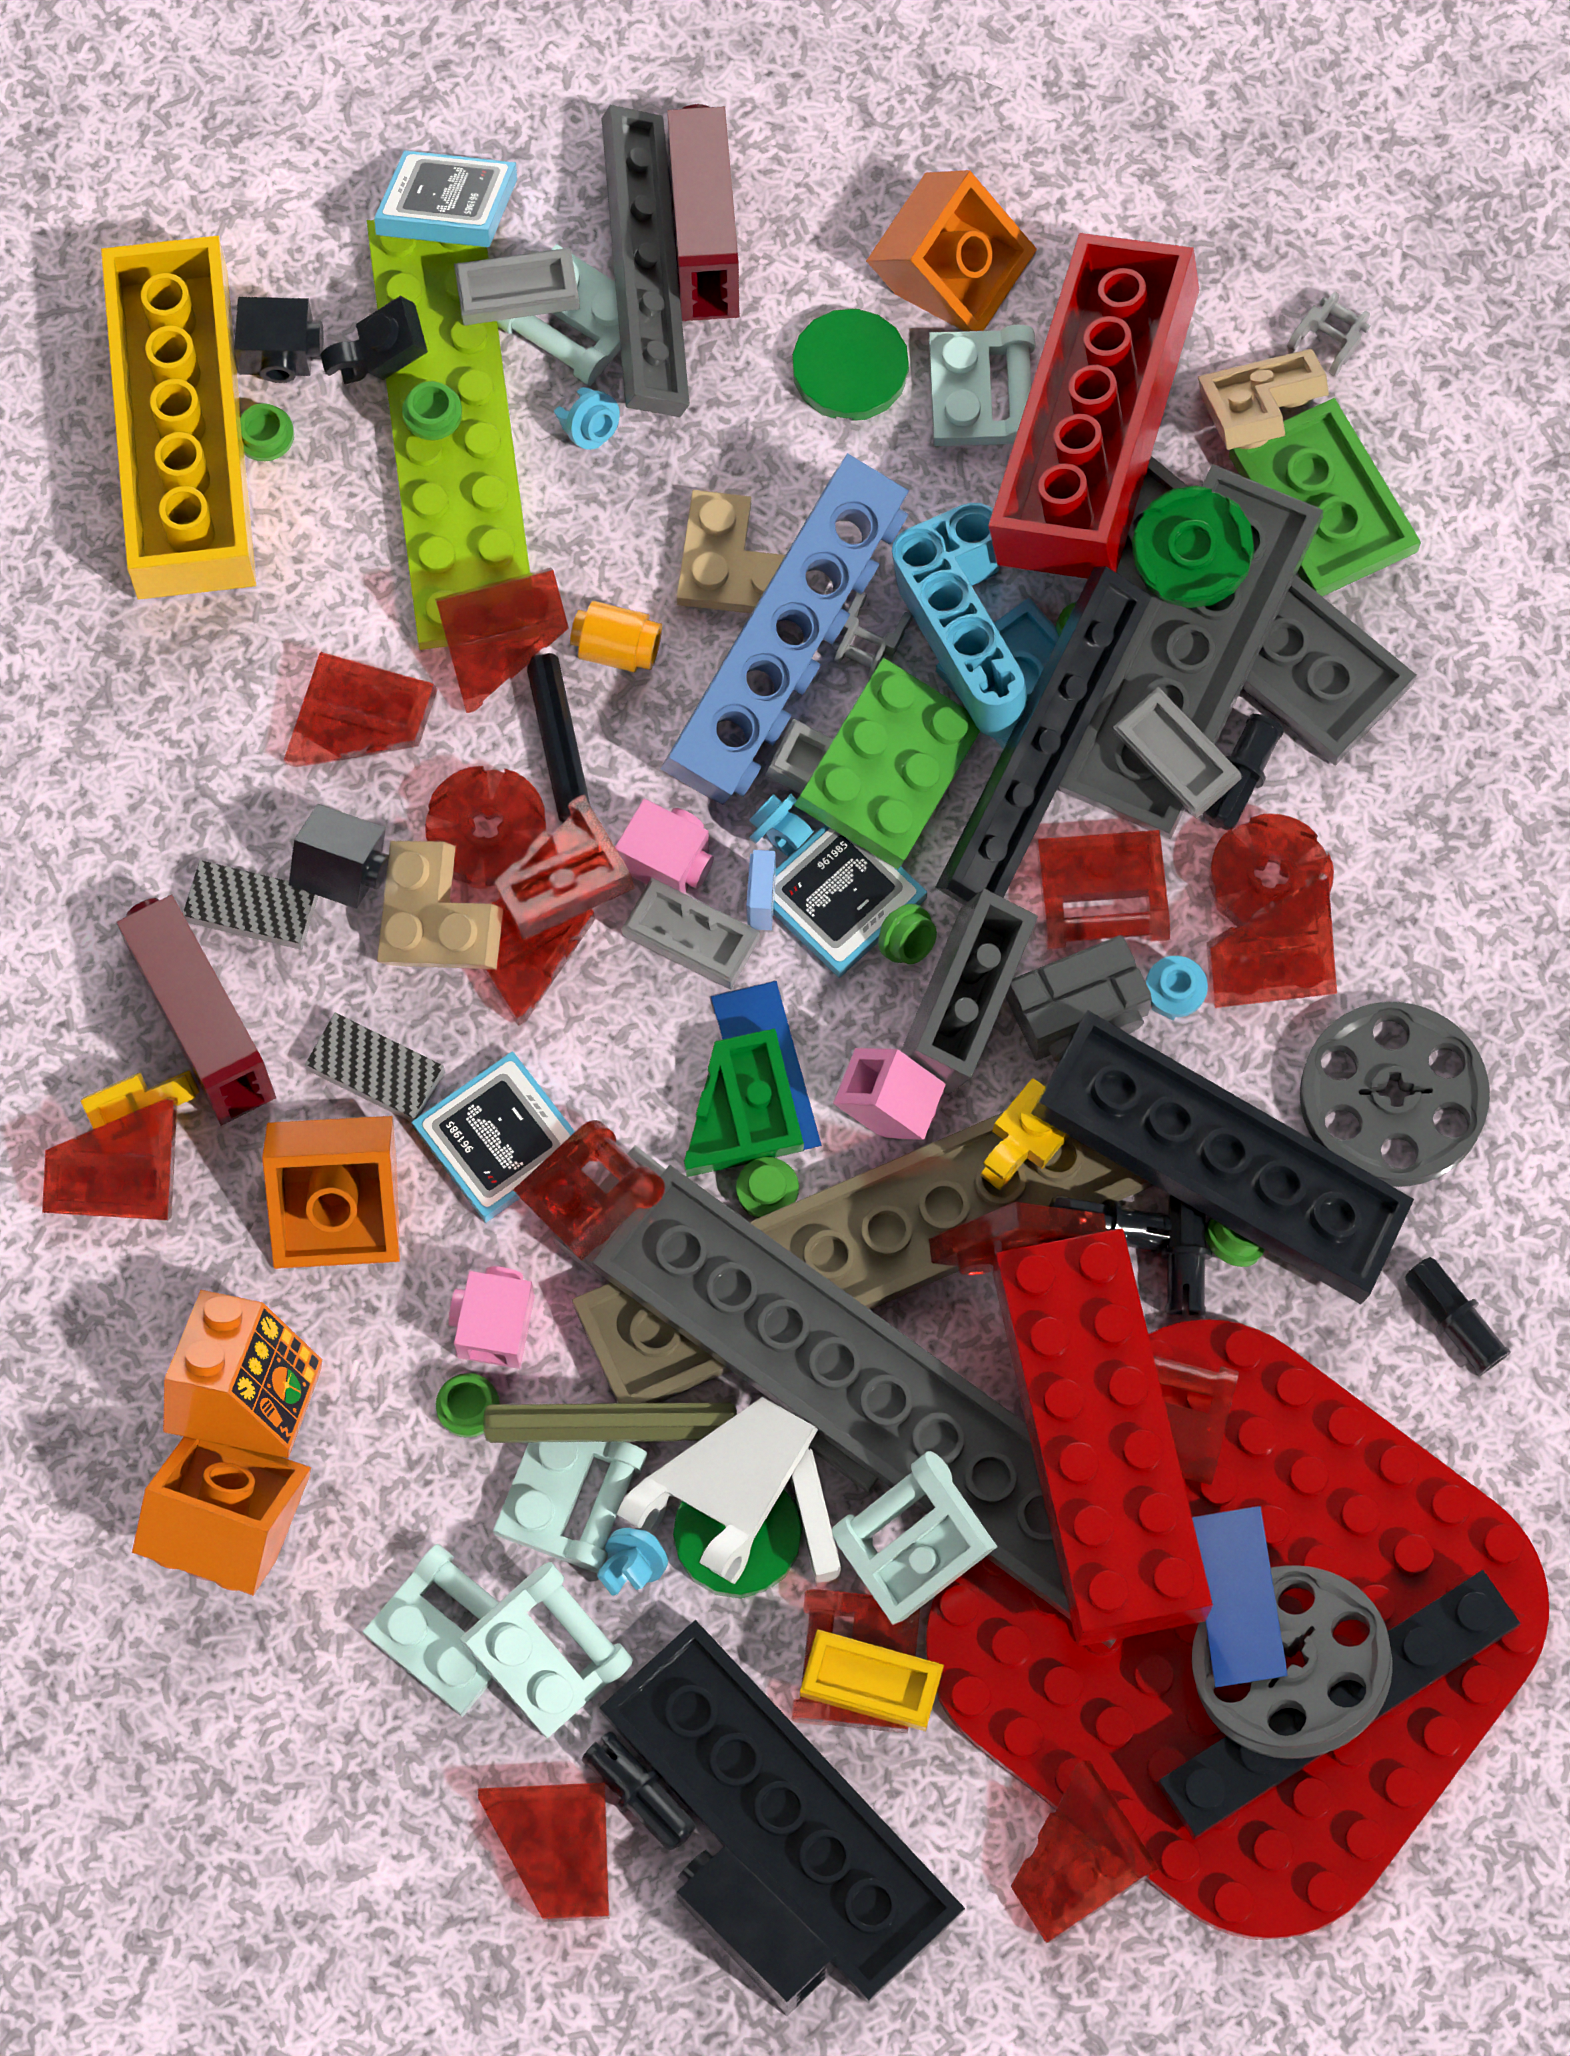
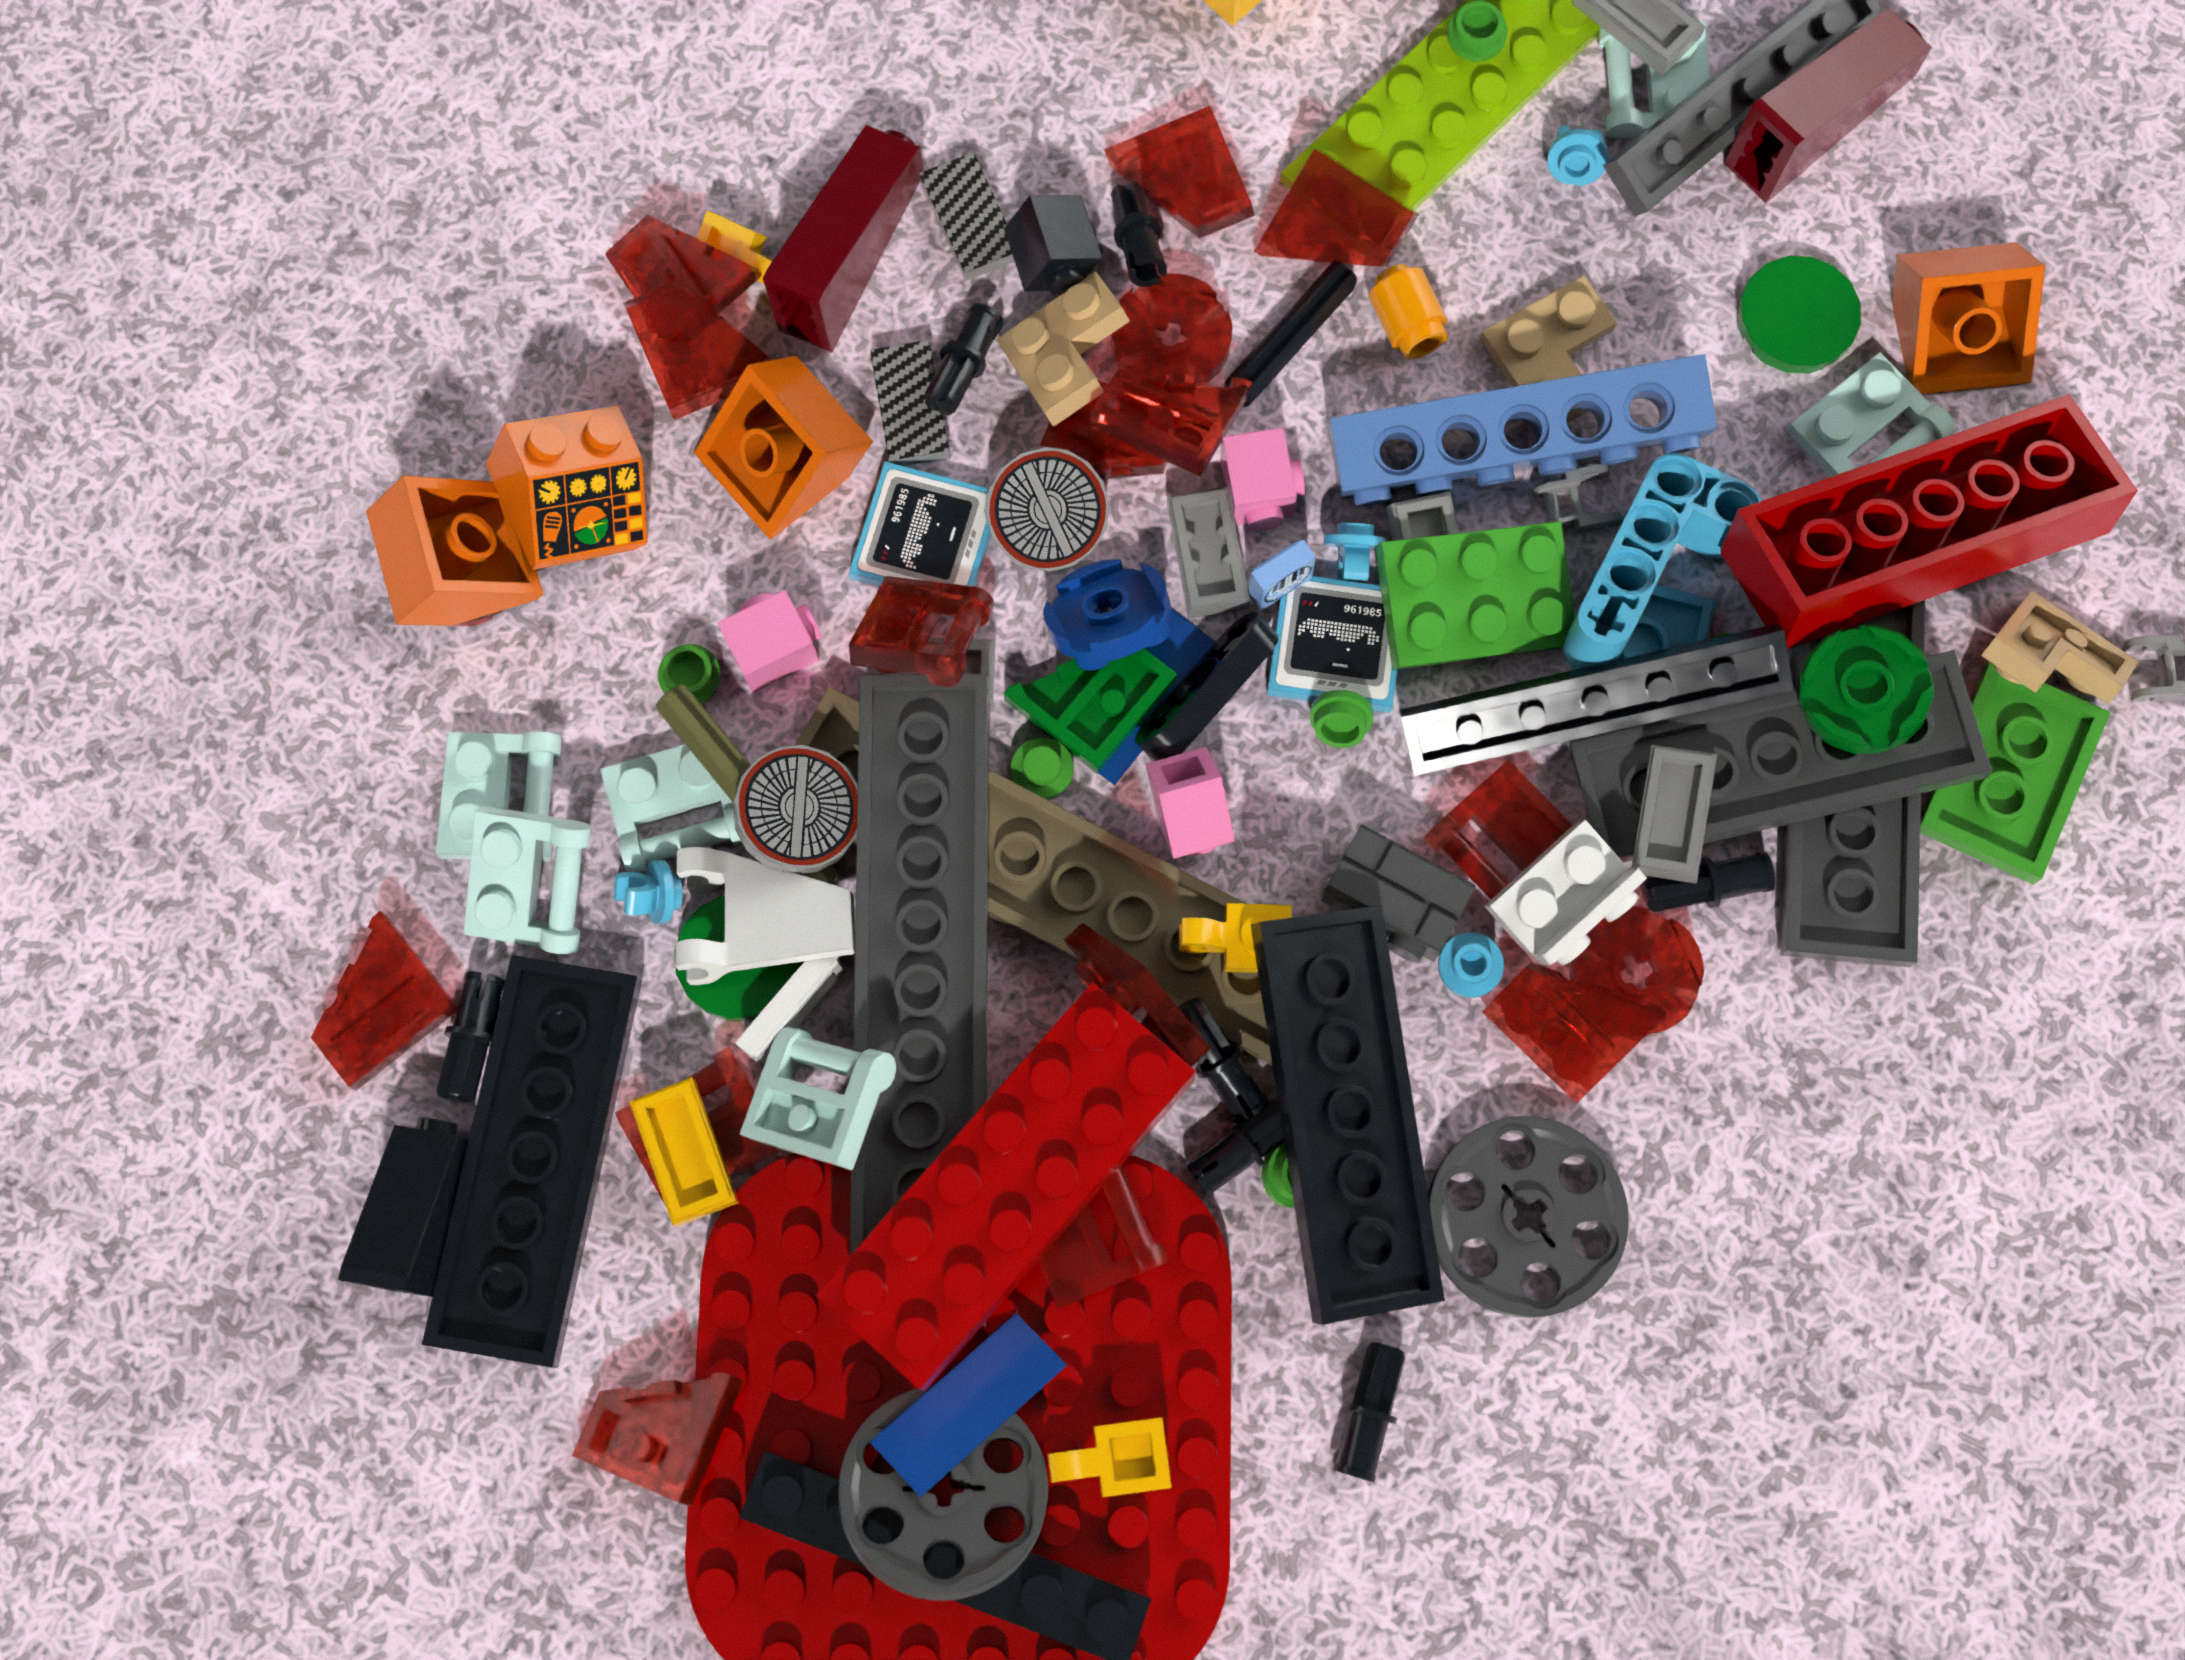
camera: 55 degrees right, 5 degrees up
dark grey brick [901,889,1038,1095] -> none
none -> clear red wing [623,280,773,420]
none -> tile [733,745,858,874]
none -> black axle [925,303,1004,416]
none -> tile [984,446,1110,572]
none -> blue plate [1043,559,1171,670]
none -> yellow plate [1047,1417,1171,1497]
none -> black axle [1111,180,1167,287]
none -> black beam [1135,612,1279,762]
none -> white bracket [1484,820,1647,966]

